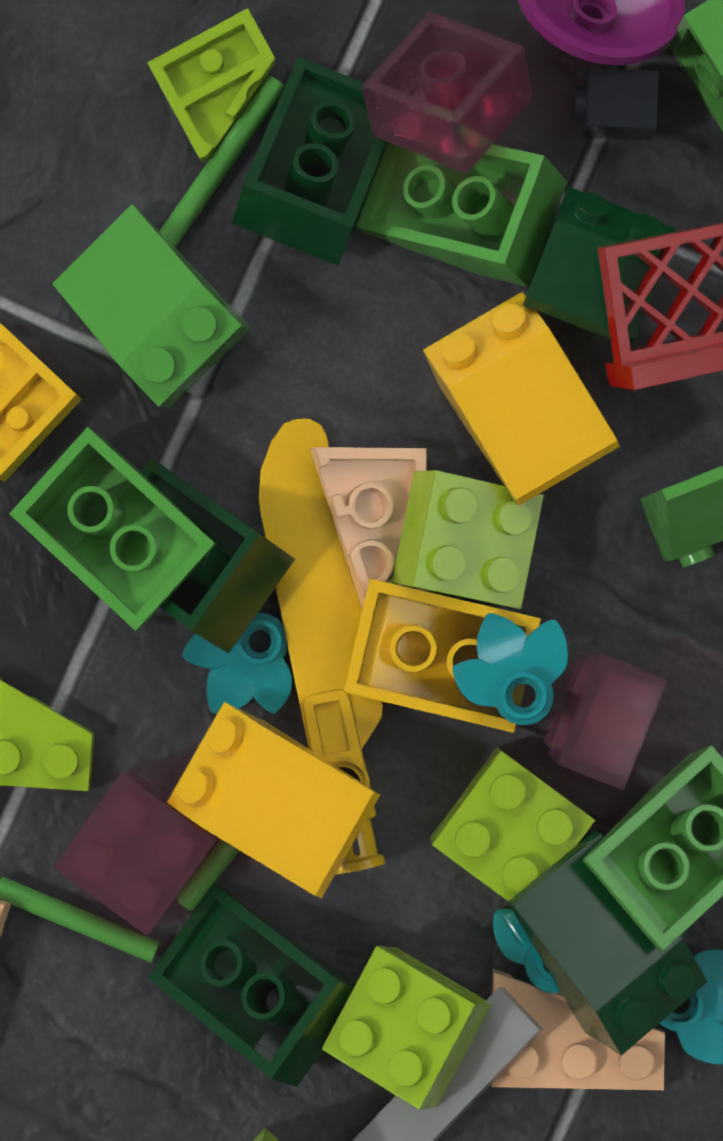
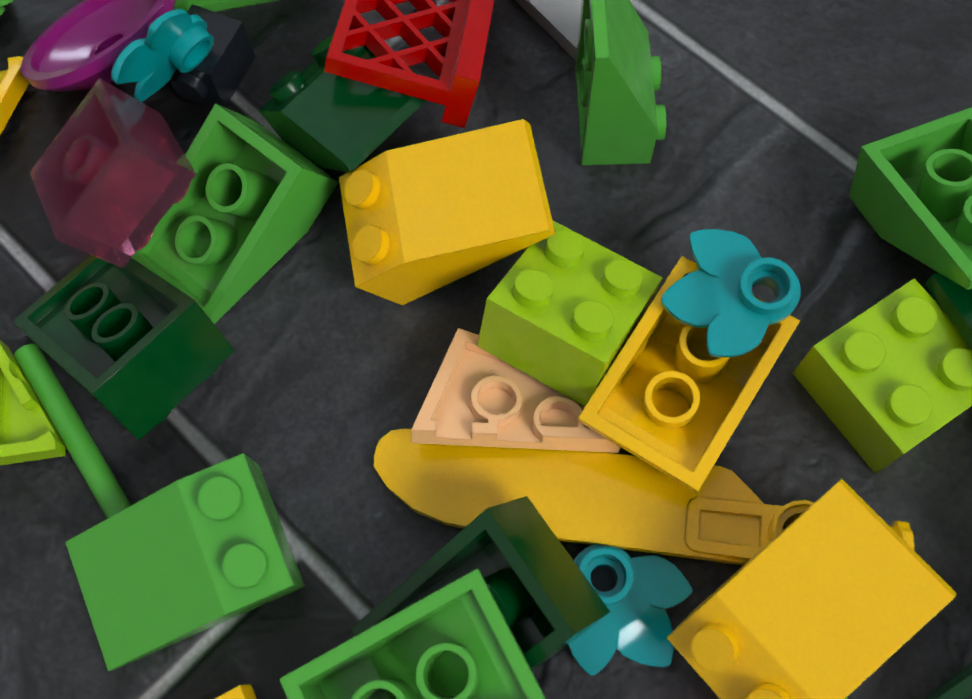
camera: 70 degrees left, 20 degrees down
clear pink brick [543,651,667,791] -> none
none -> teal plate [111,9,214,103]

